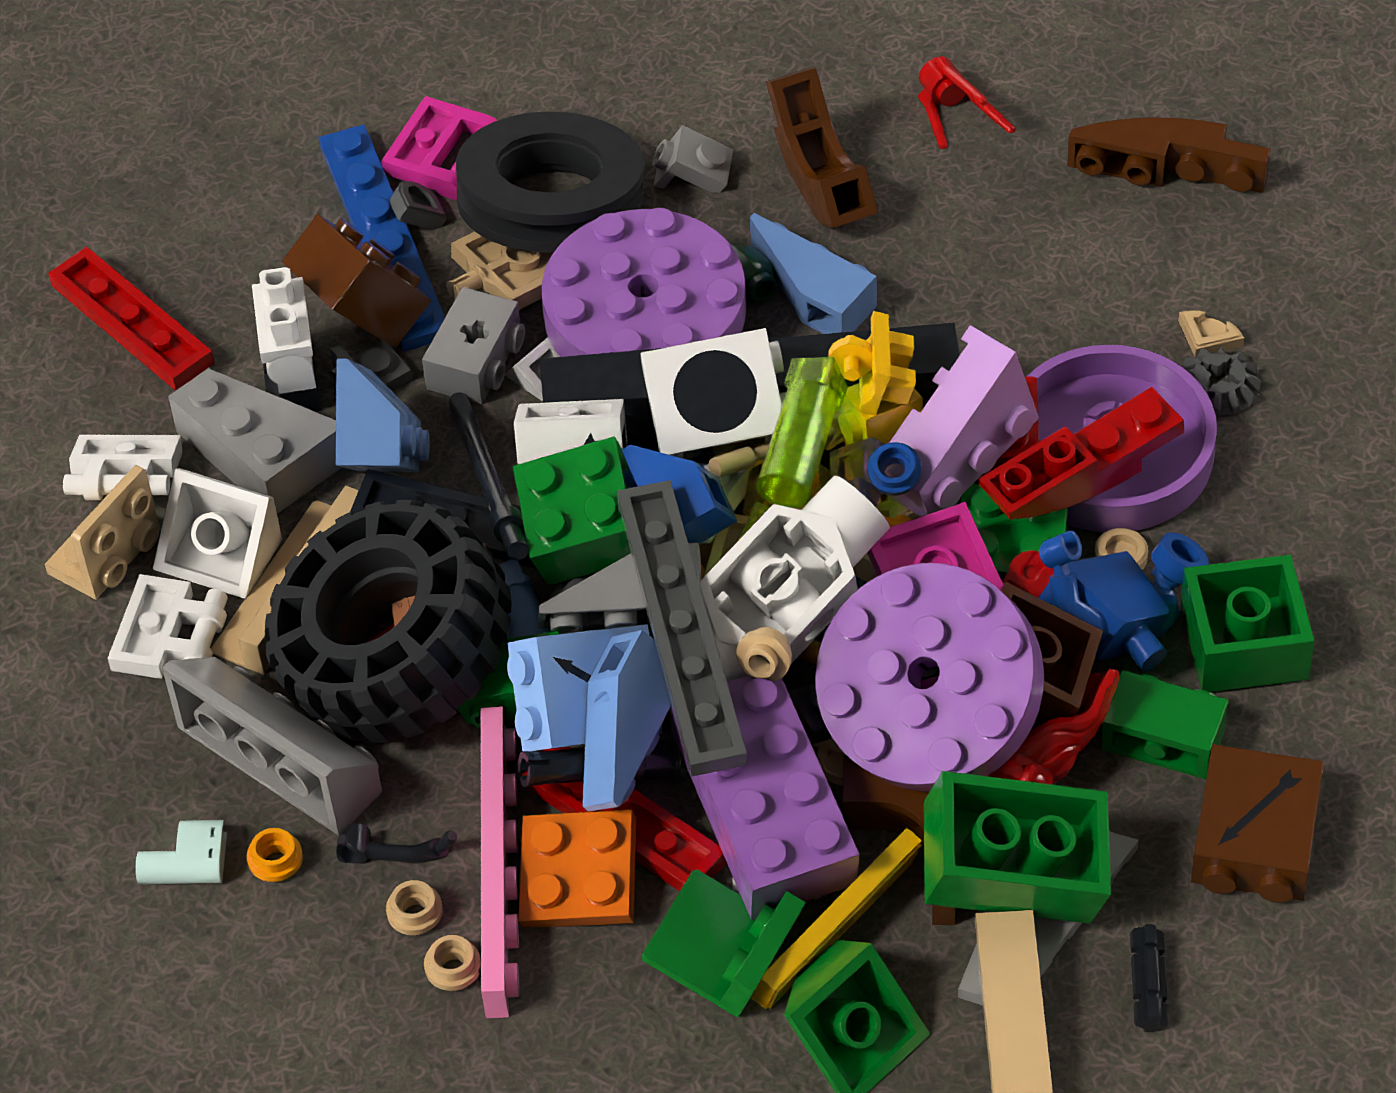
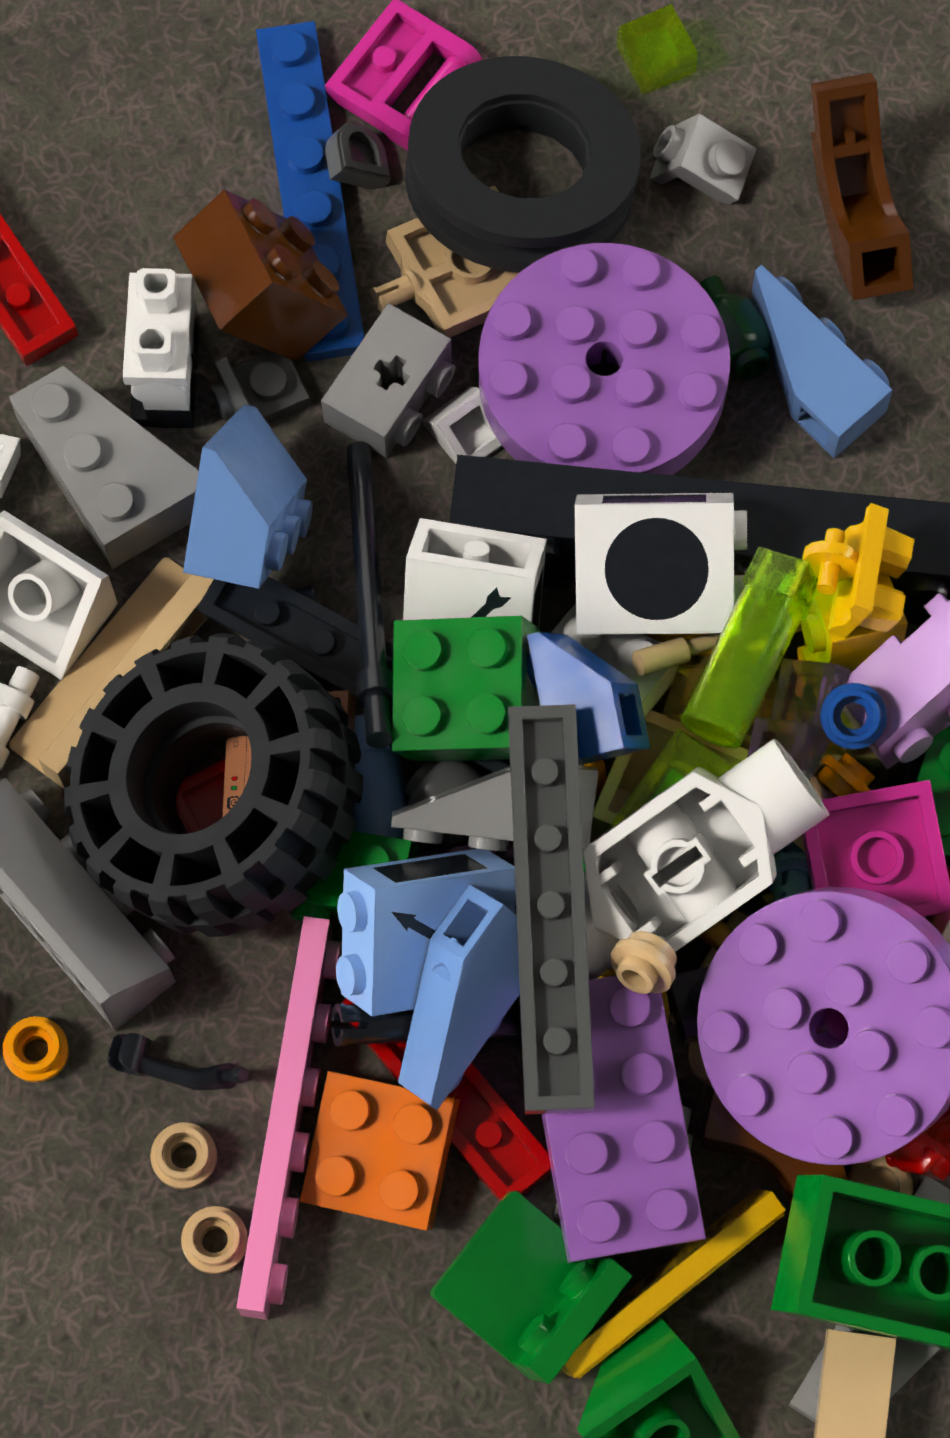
camera: 10 degrees right, 20 degrees up
none -> clear neon green slope [616,4,698,95]

